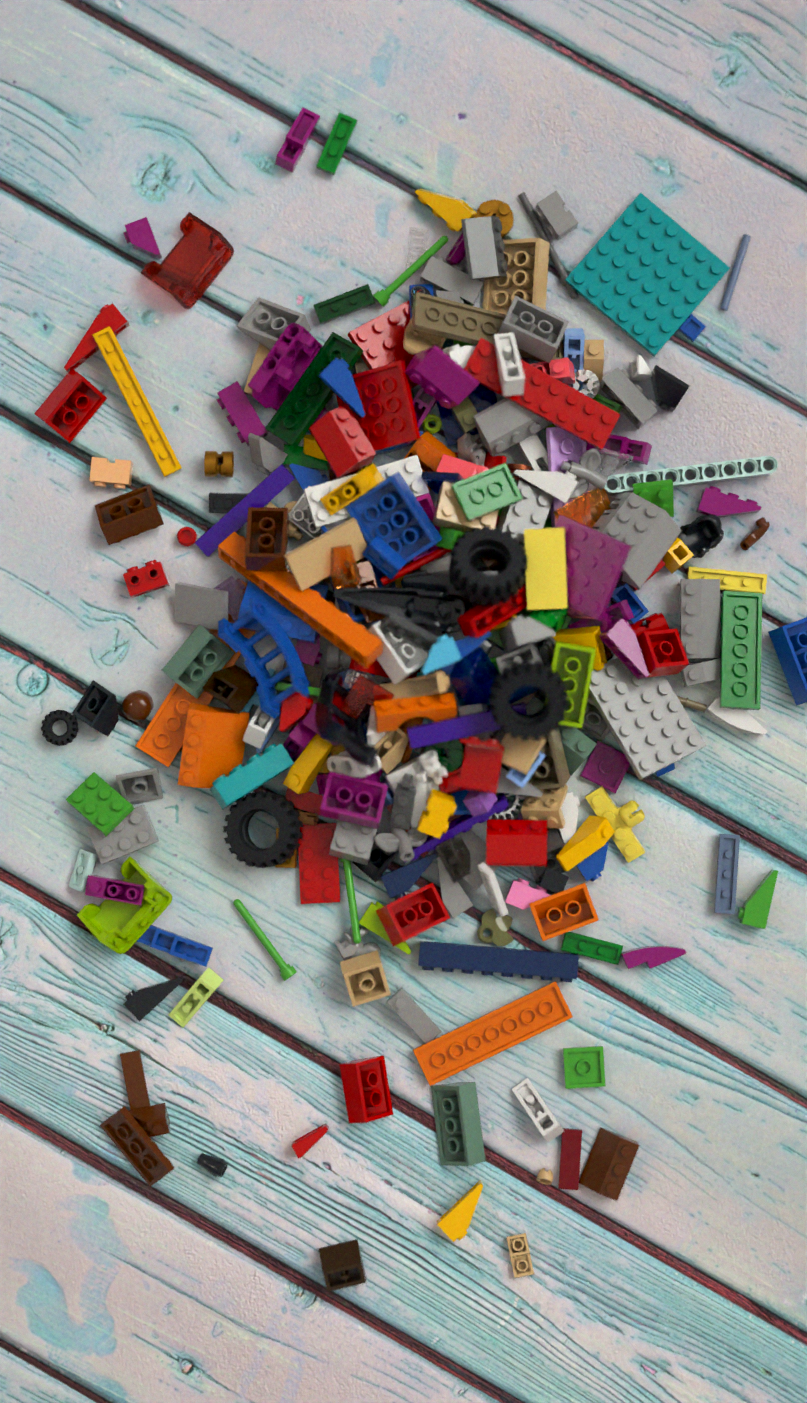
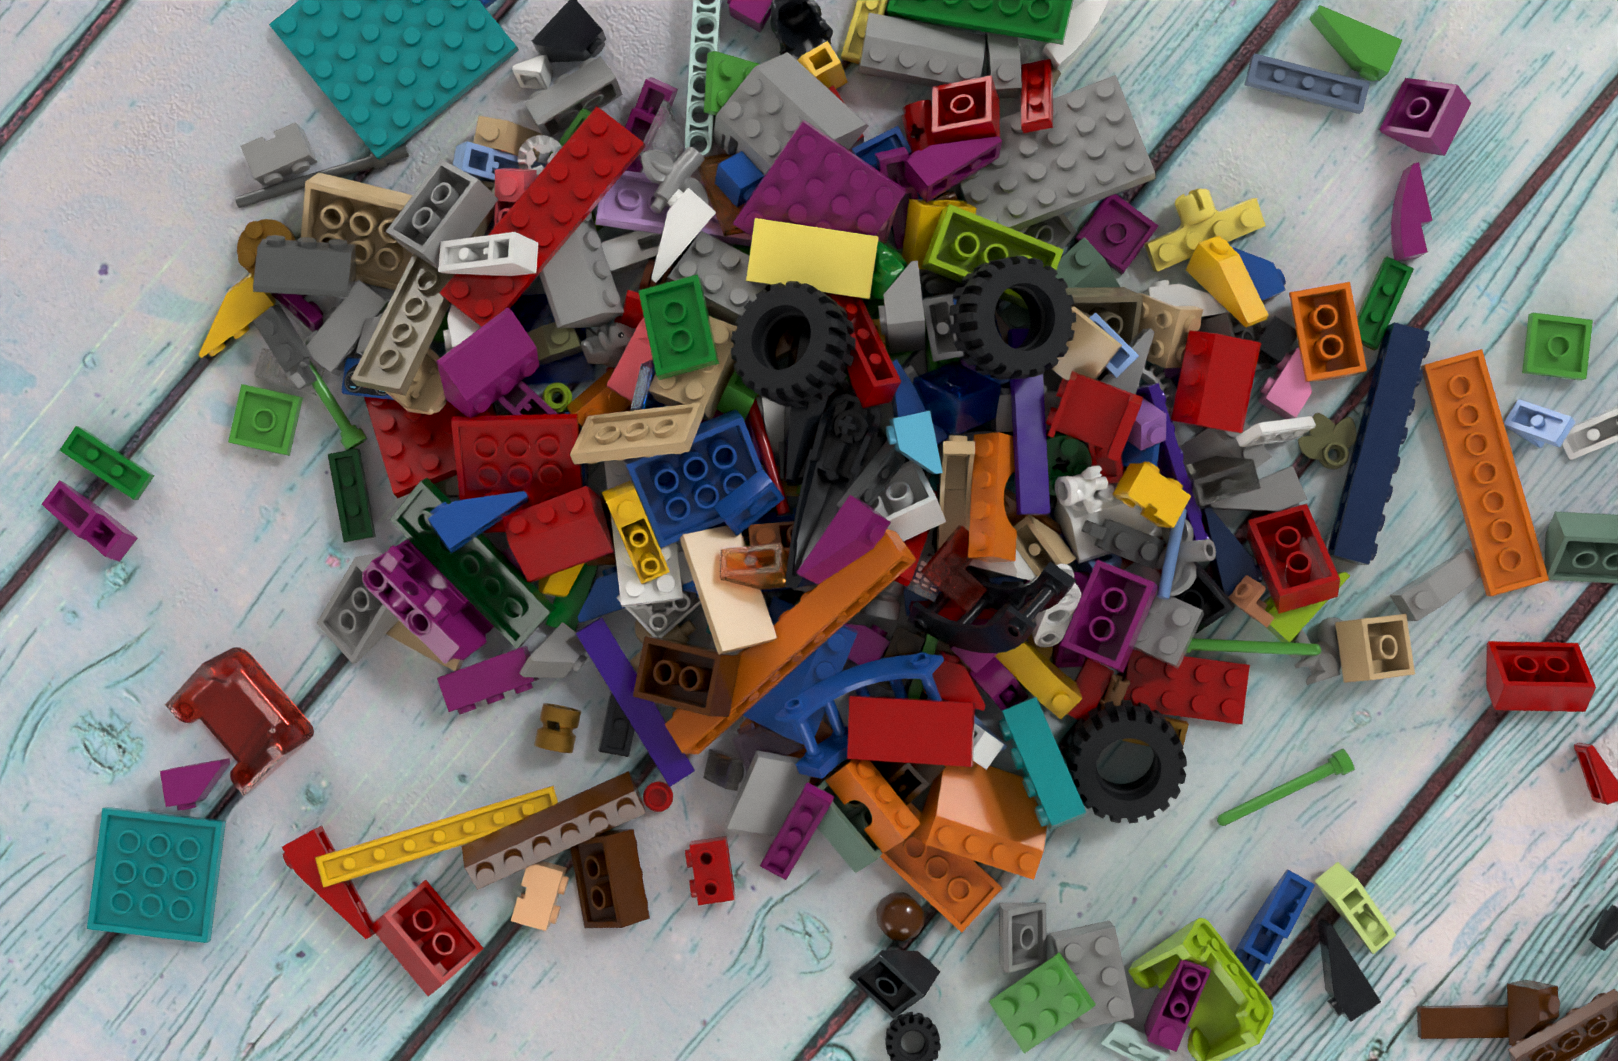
camera: 75 degrees left, 0 degrees up
none -> teal plate [87,807,226,943]
none -> bright green plate [228,384,303,456]
none -> dark grey hinge [253,304,318,389]
none -> reddish brown brick [461,771,646,890]
none -> tan plate [570,403,705,464]
none -> clear smoke plate [703,749,744,791]
none -> blue brick [715,151,764,207]
none -> magenta tile [760,782,834,880]
none -> magenta slope [797,495,891,584]
none -> orange arch [825,759,920,853]
none -> red tile [847,695,975,767]
none -> red tile [1021,59,1053,134]
none -> medium blue bar [1157,509,1187,600]
none -> nougat bracket [1229,575,1274,627]
none -> magenta slope [1379,78,1471,156]
none -> light blue slope [1504,399,1575,448]

